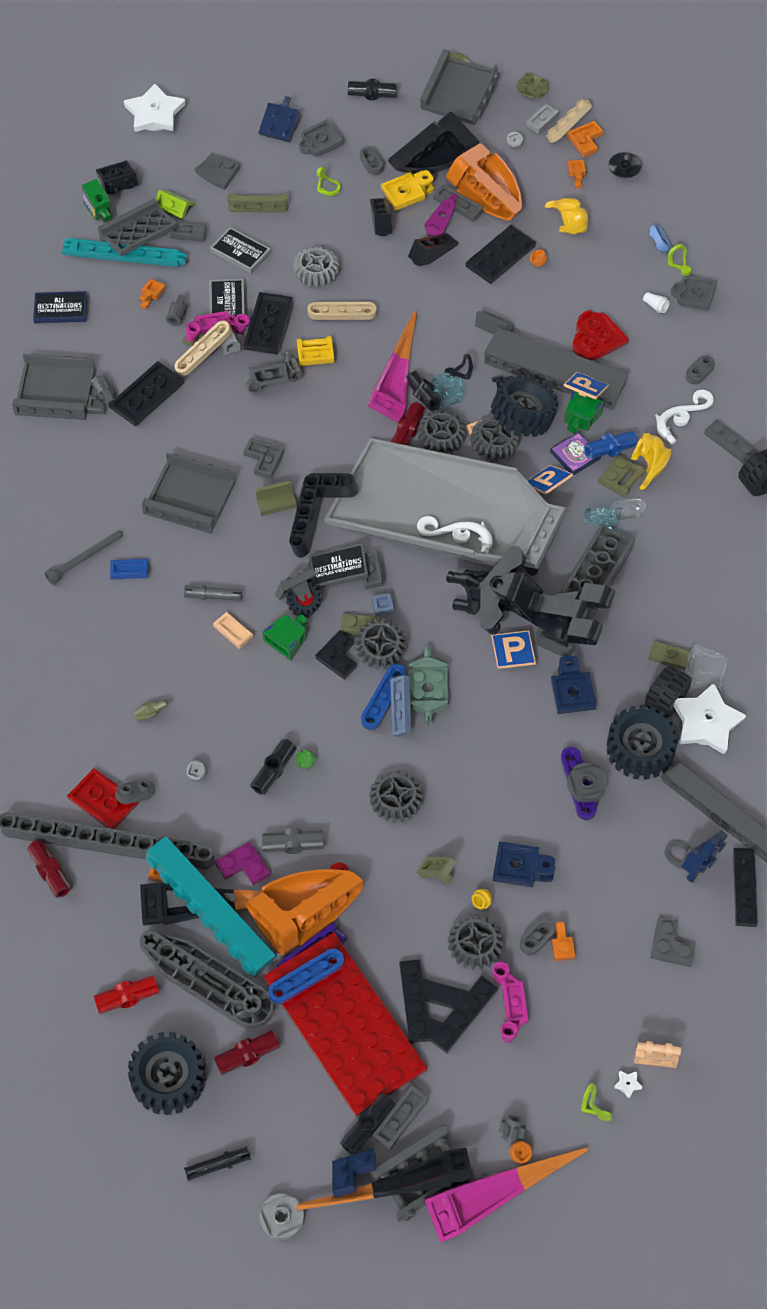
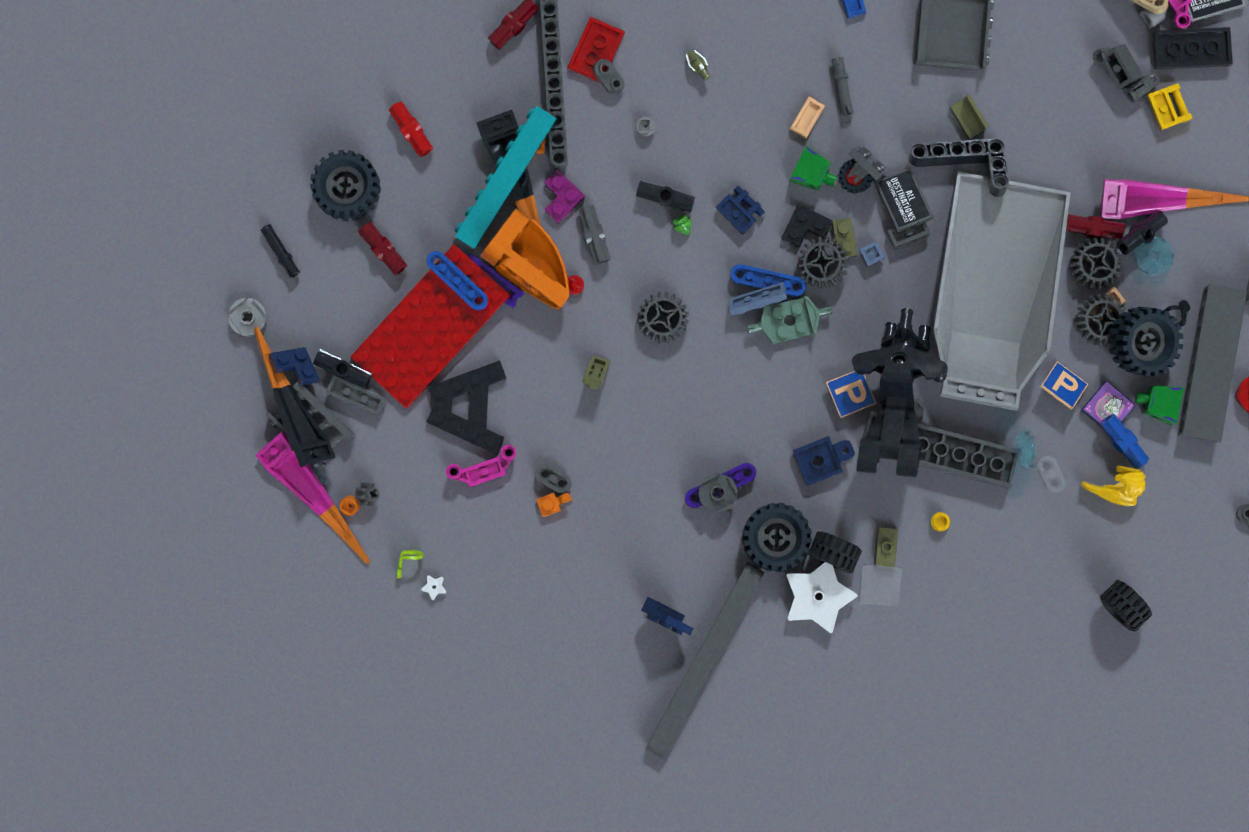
camera: 80 degrees right, 25 degrees up
dark grey beam [140,930,274,1029] -> none
dark grey plate [244,438,284,479] -> none
tan plate [307,302,377,320] -> none
white plant [417,516,493,554] -> none
black piece [444,354,473,380] -> none
dark grey gear [448,914,504,970] -> none
yellow plate [472,889,493,909] -> none
dark blue plate [493,842,555,887] -> none
piece [564,372,609,399] -> none
olive plate [598,455,646,497] -> none
light nougat plate [634,1041,681,1068] -> none
dark grey plate [650,918,695,967] -> none
white plant [655,390,714,445] -> none
dark grey piece [664,841,696,868] -> none
dark grey plate [704,420,758,464] -> none
black plate [733,848,757,927] -> none
none -> dark blue plate [716,185,765,235]
none -> yellow plate [930,512,950,532]

